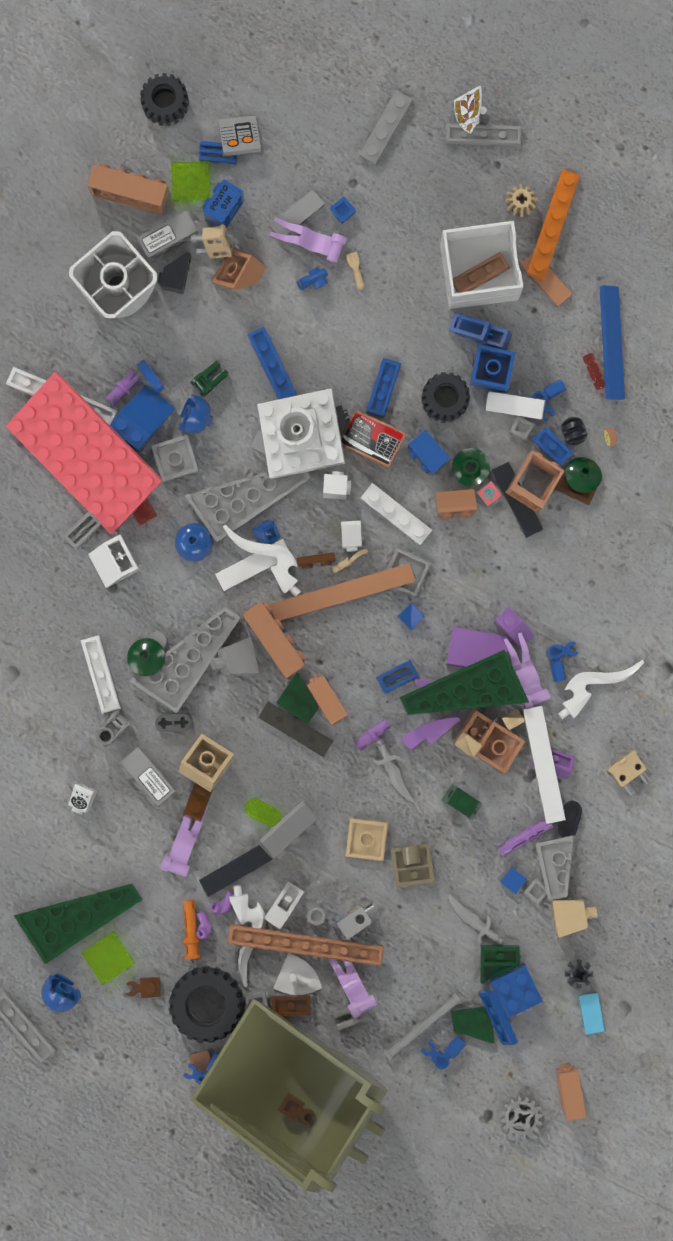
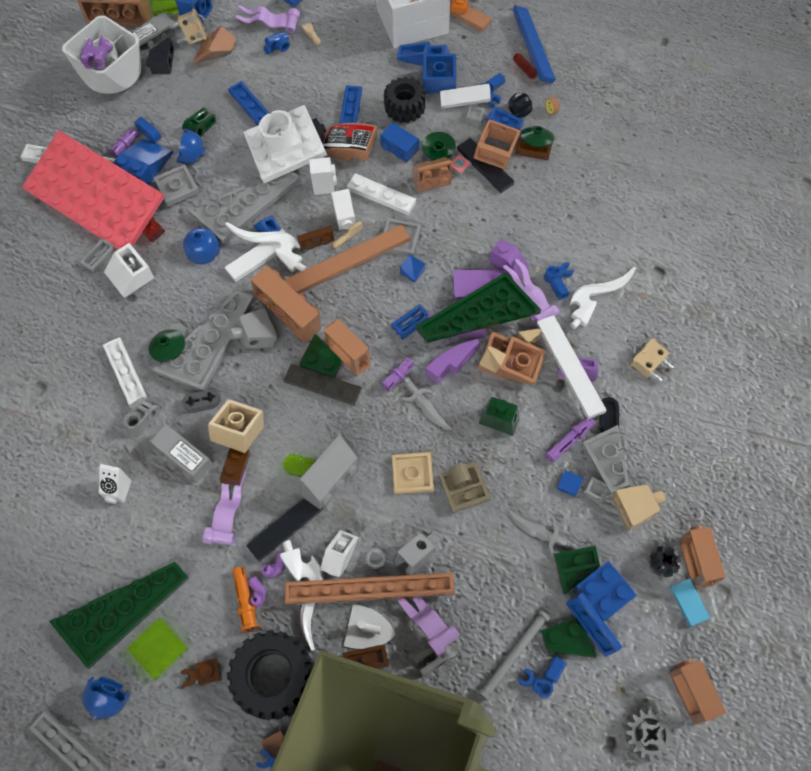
camera: 10 degrees left, 20 degrees down
none -> medium lavender animal [80,35,113,69]
none -> nougat window [679,525,726,589]

